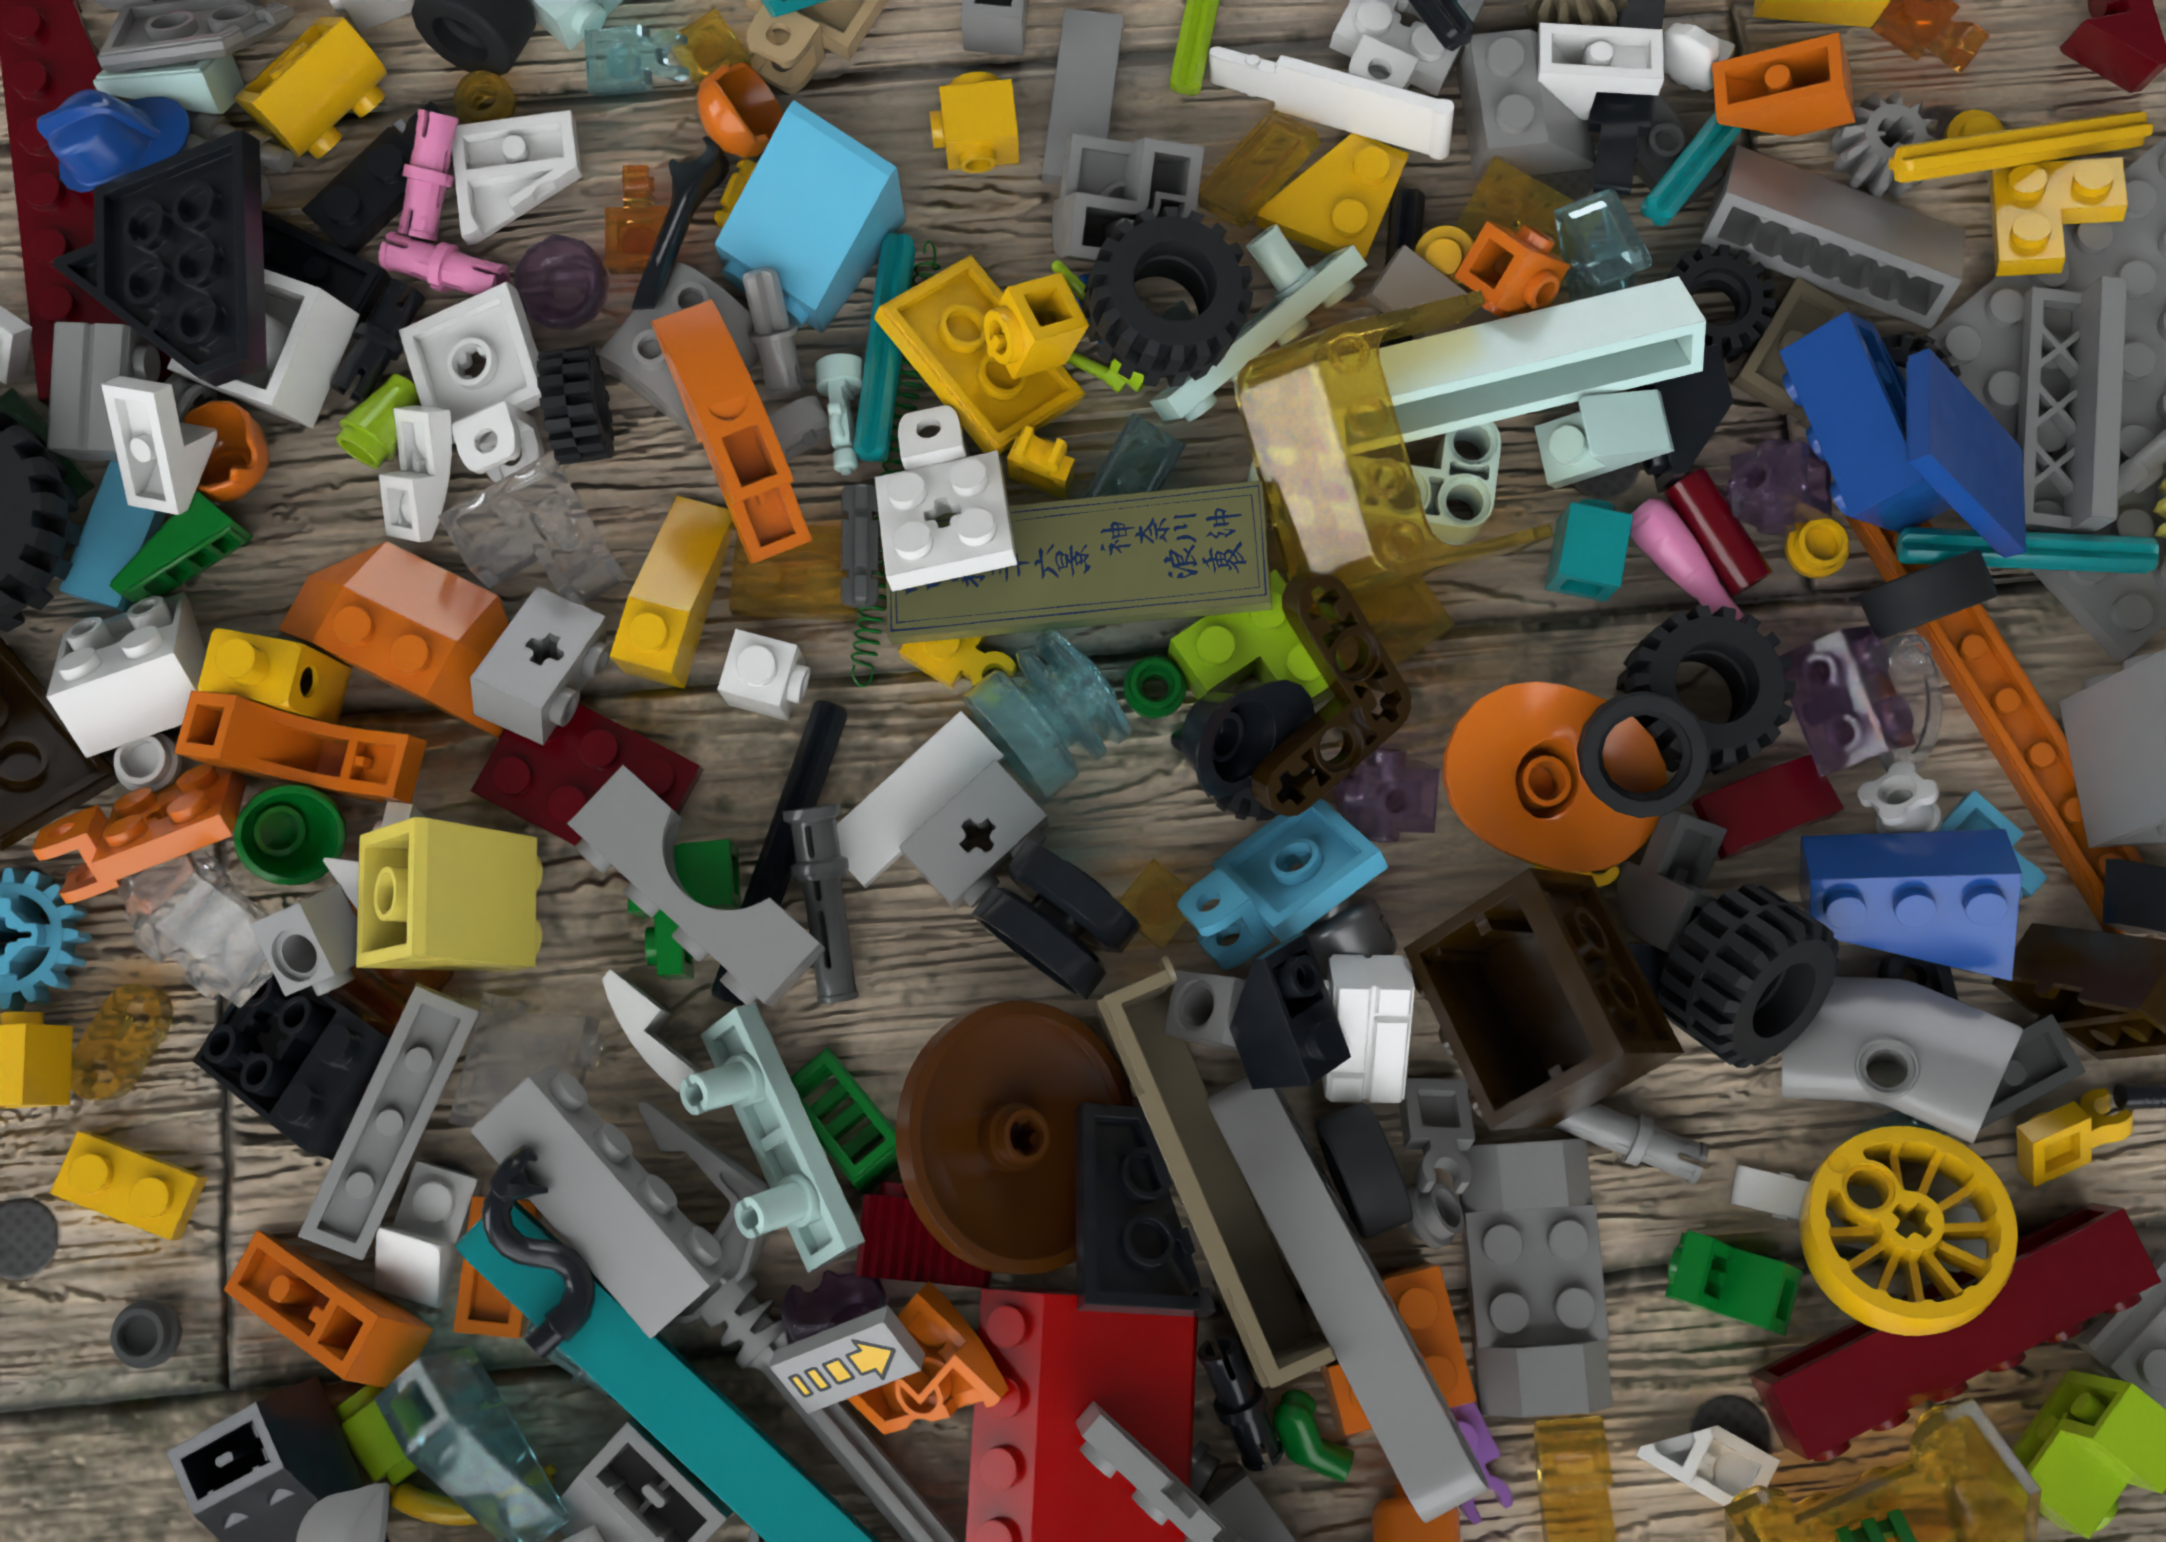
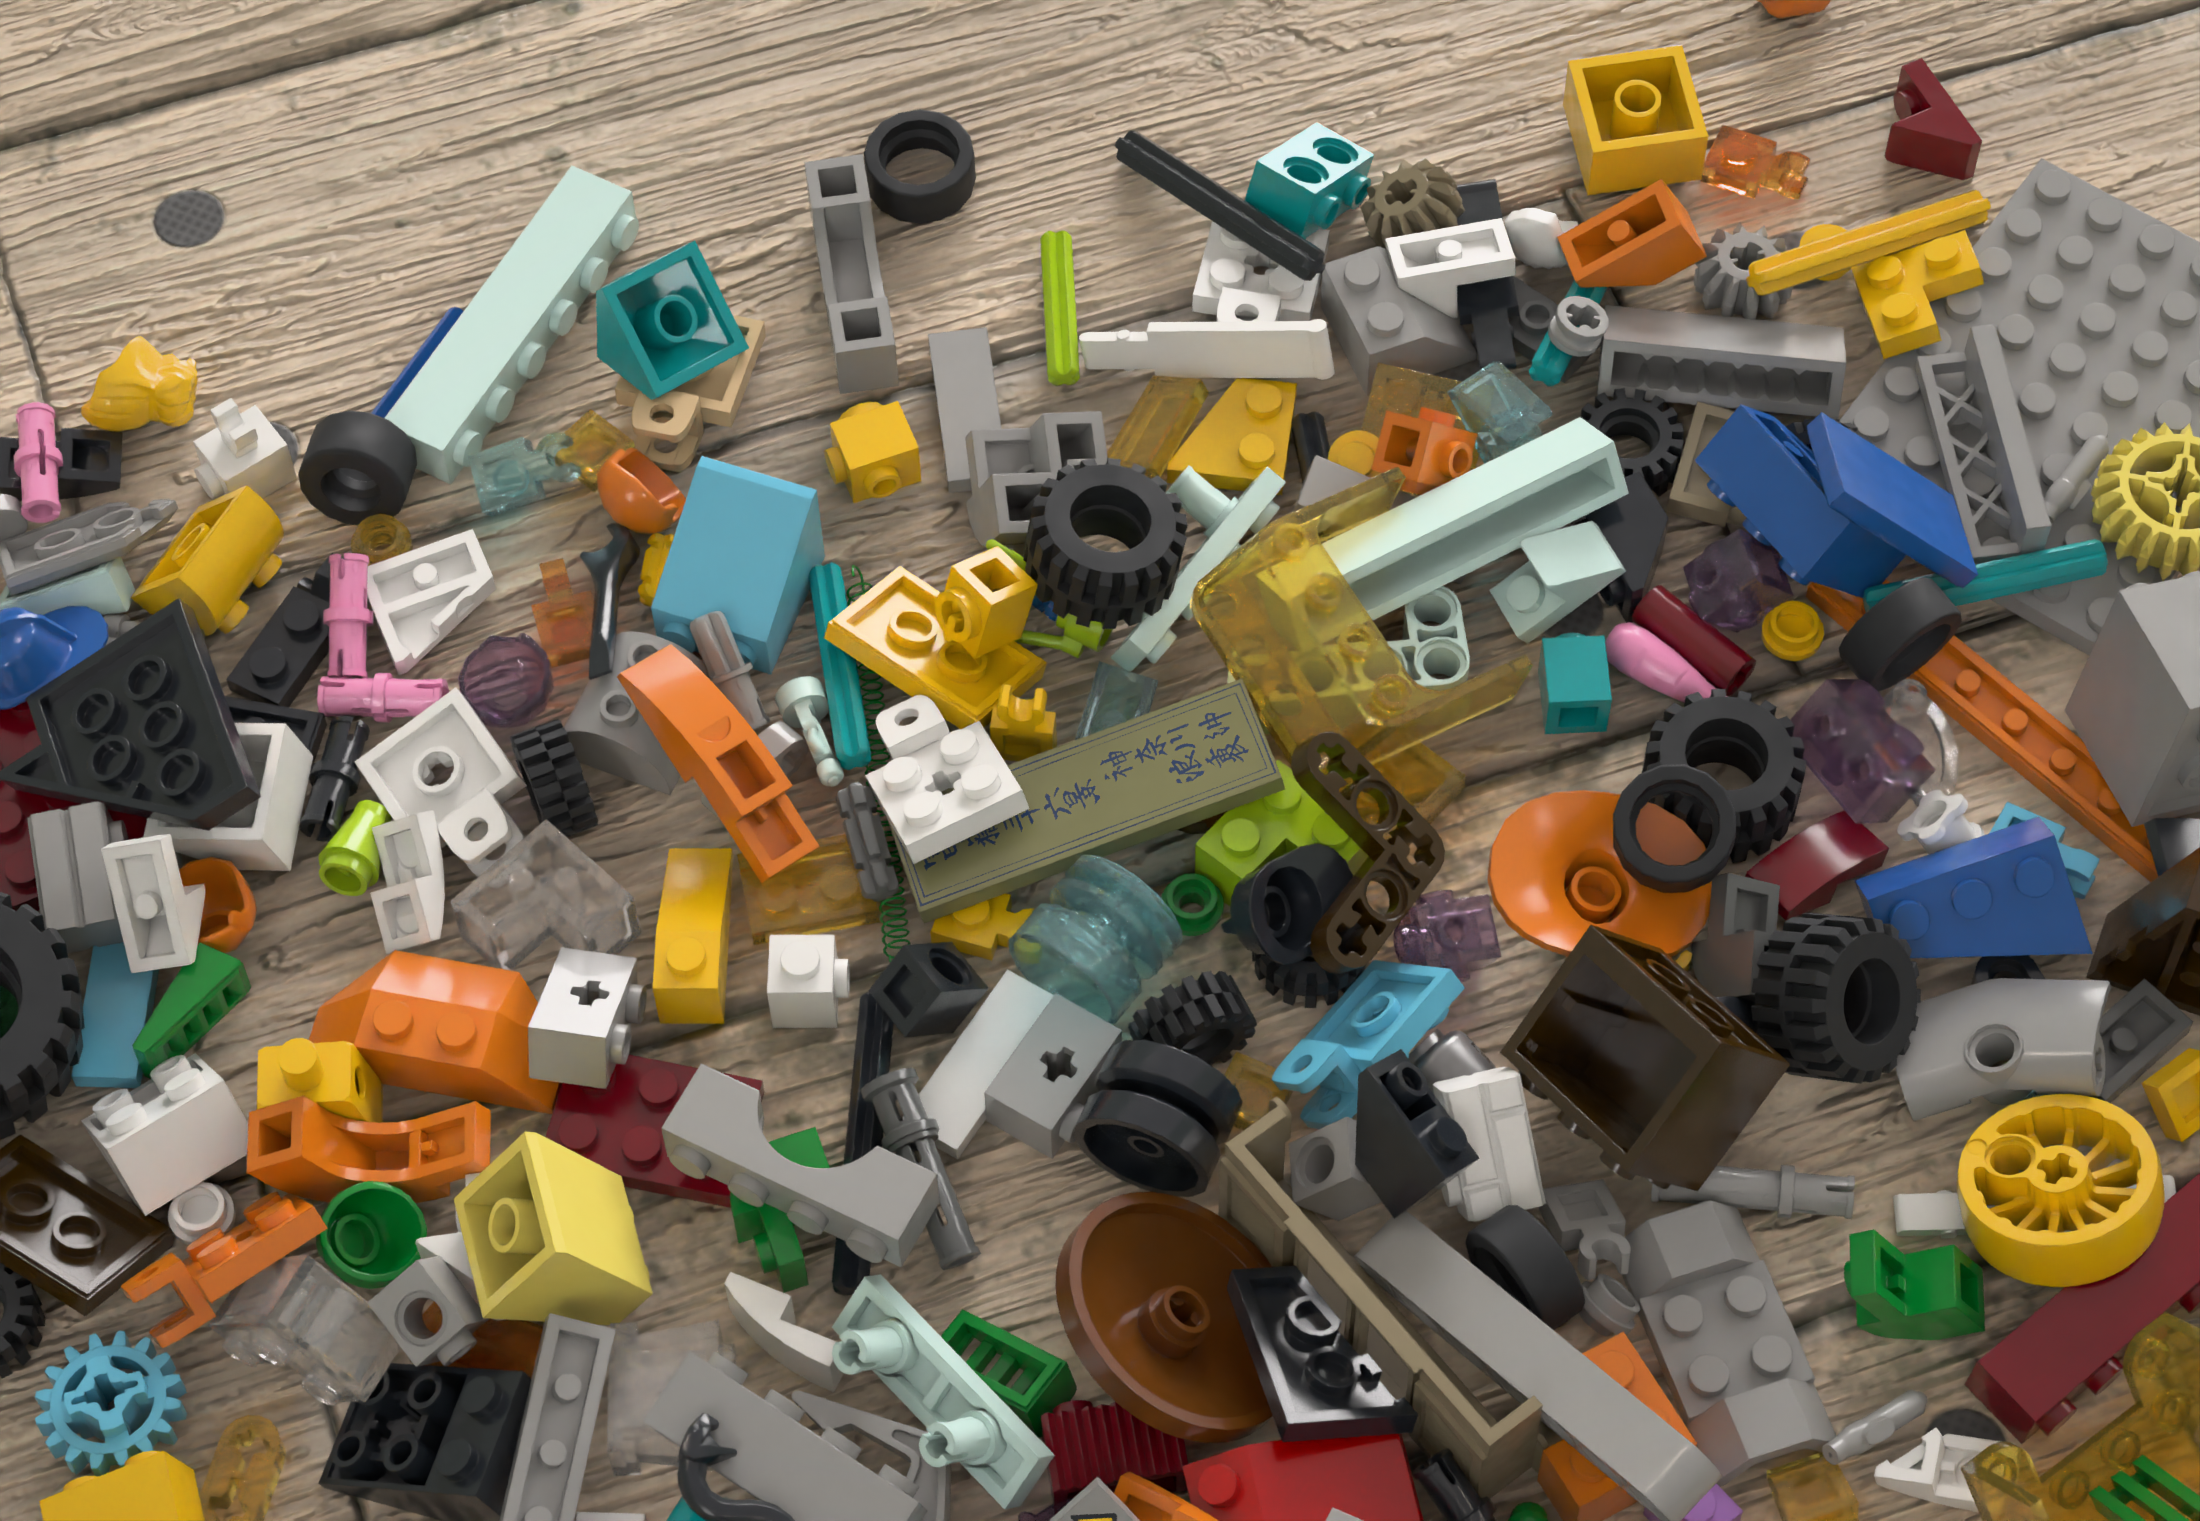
camera: 10 degrees left, 20 degrees down
none -> black brick [868,942,989,1038]
none -> black tyre [1128,971,1257,1067]
none -> light grey bush [1548,296,1609,357]
none -> light grey piece [1822,1390,1927,1465]

